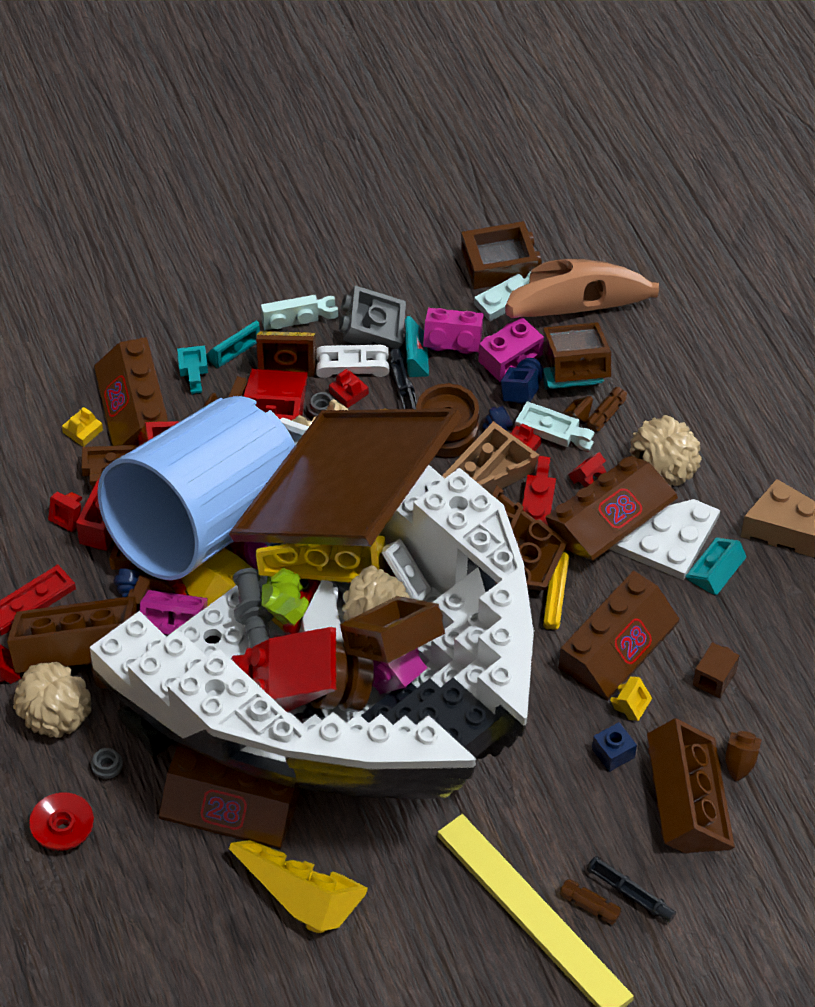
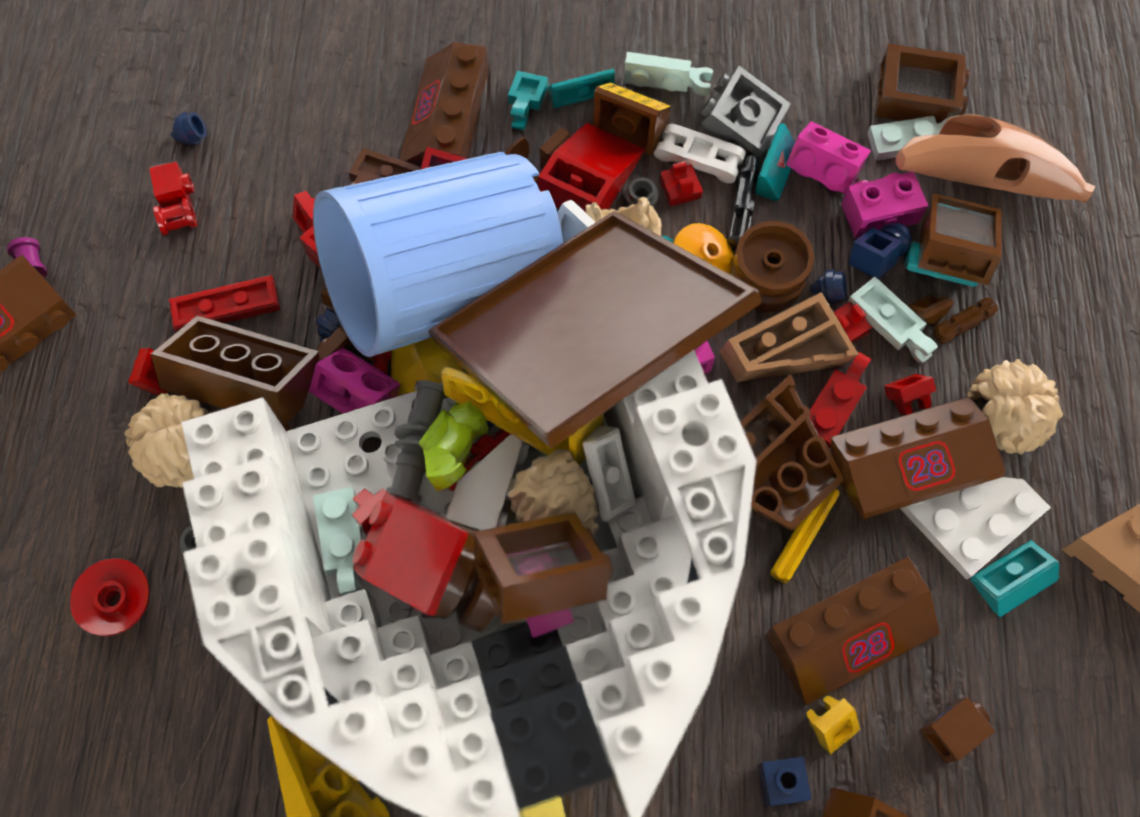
camera: 25 degrees right, 15 degrees up
yellow tile [62,407,103,447] -> none

